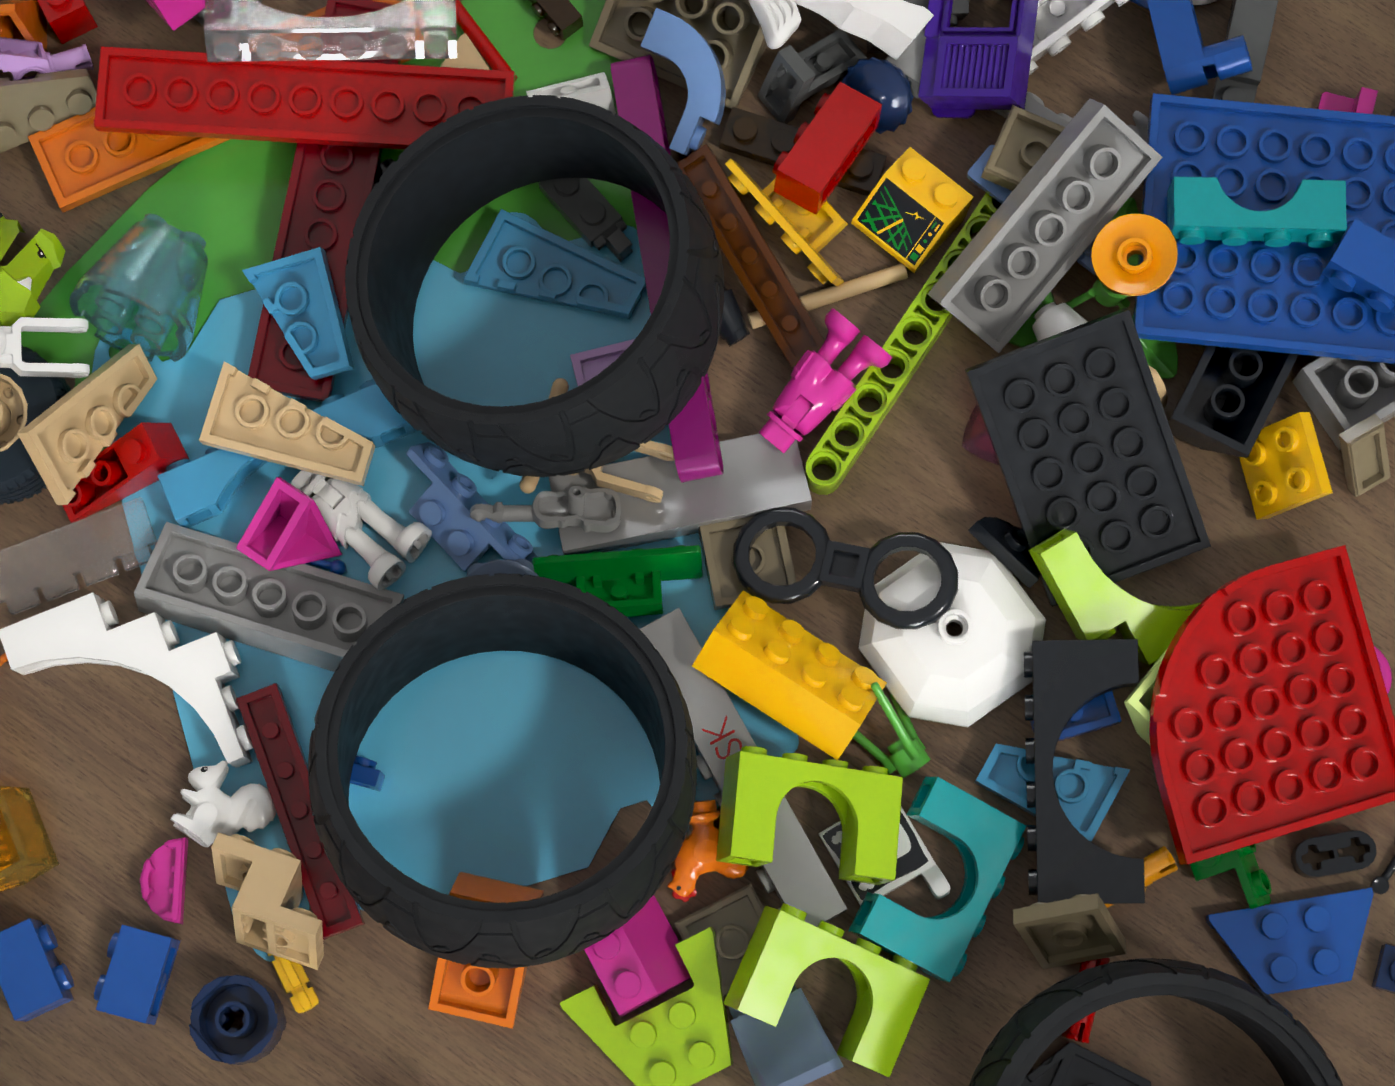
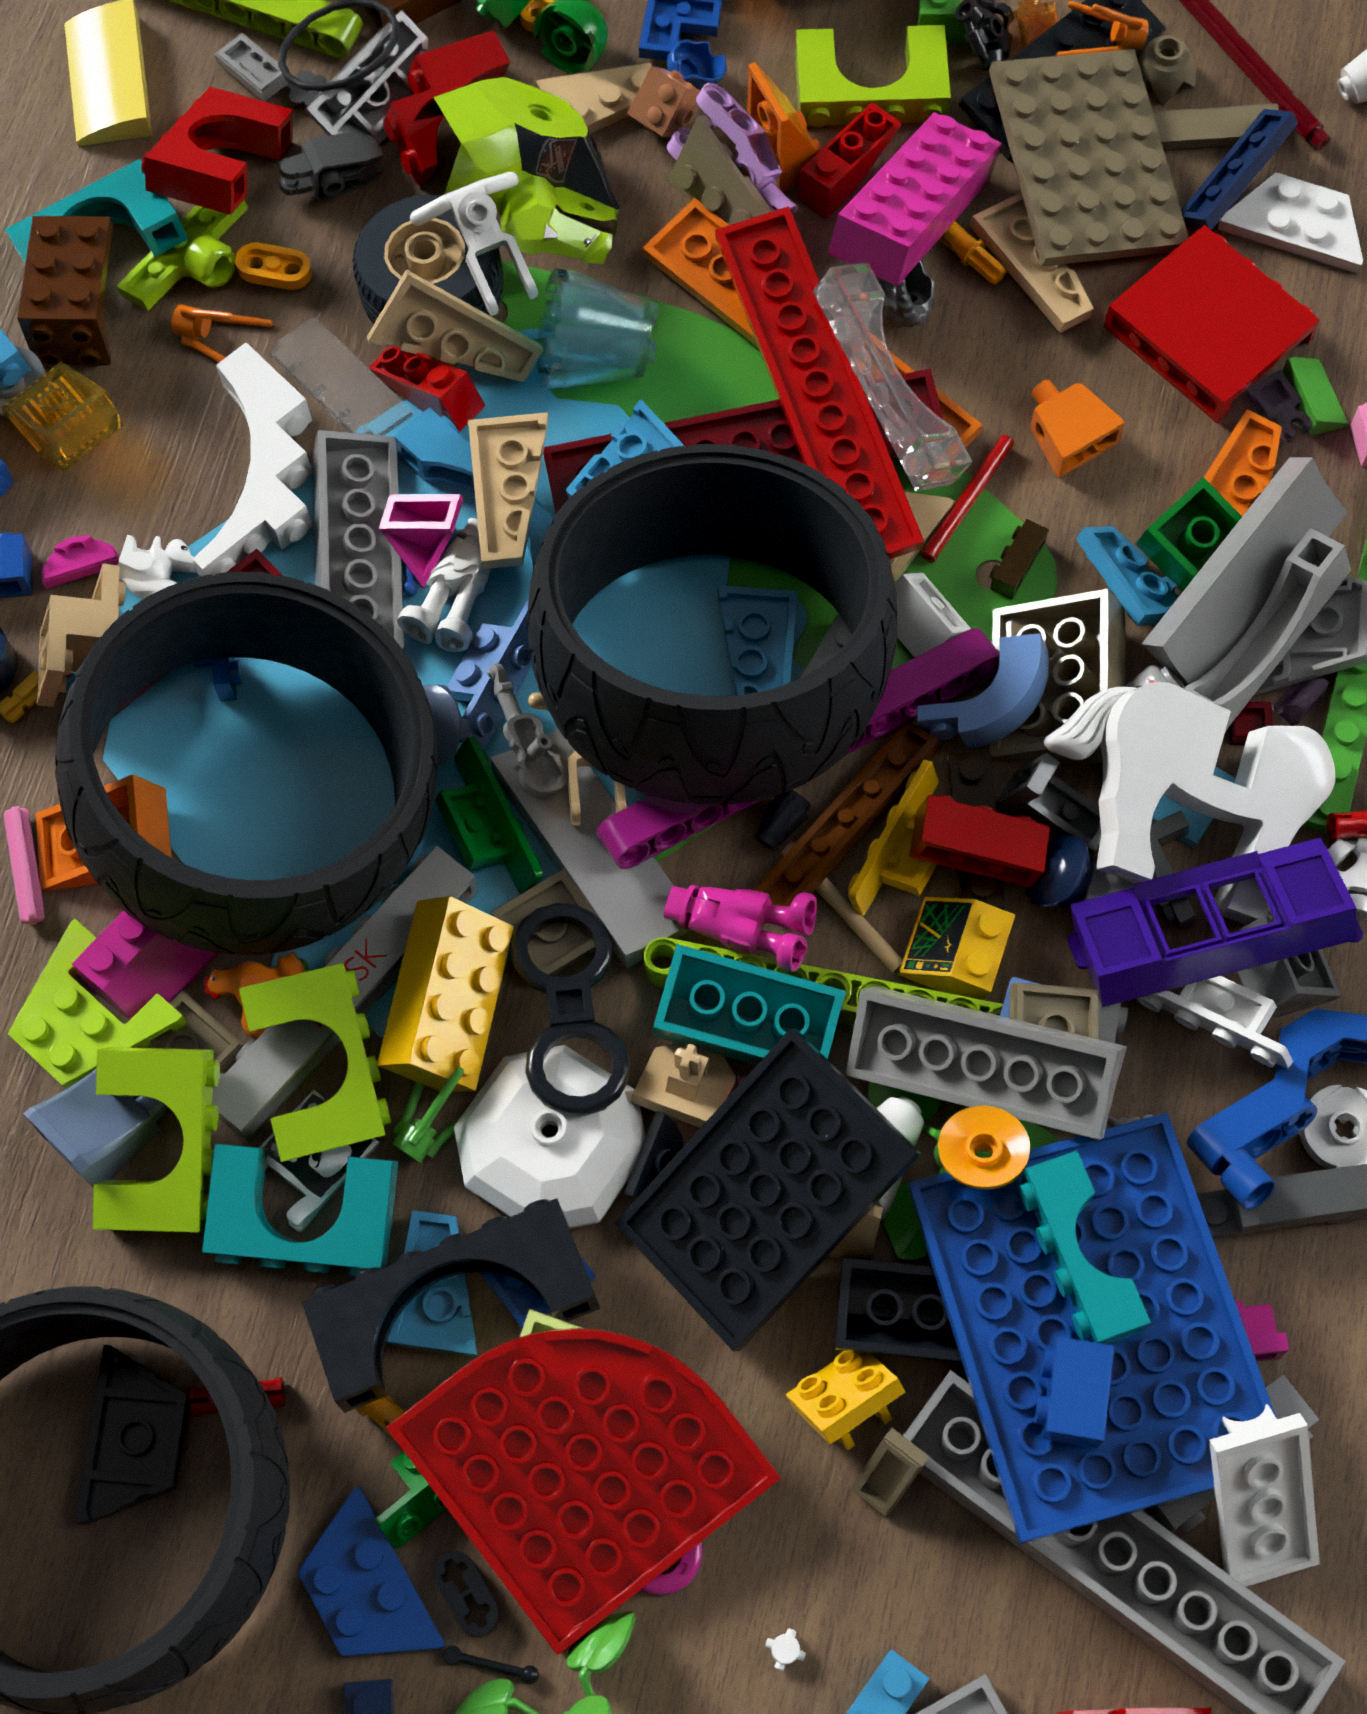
camera: 65 degrees right, 10 degrees down
dark tan plate [1013,893,1126,969] -> none
lime arch [1028,529,1200,665] -> none
none -> bright pink axle [3,806,45,925]
none -> tan piece [631,1042,736,1128]
none -> teal slope [652,944,846,1065]

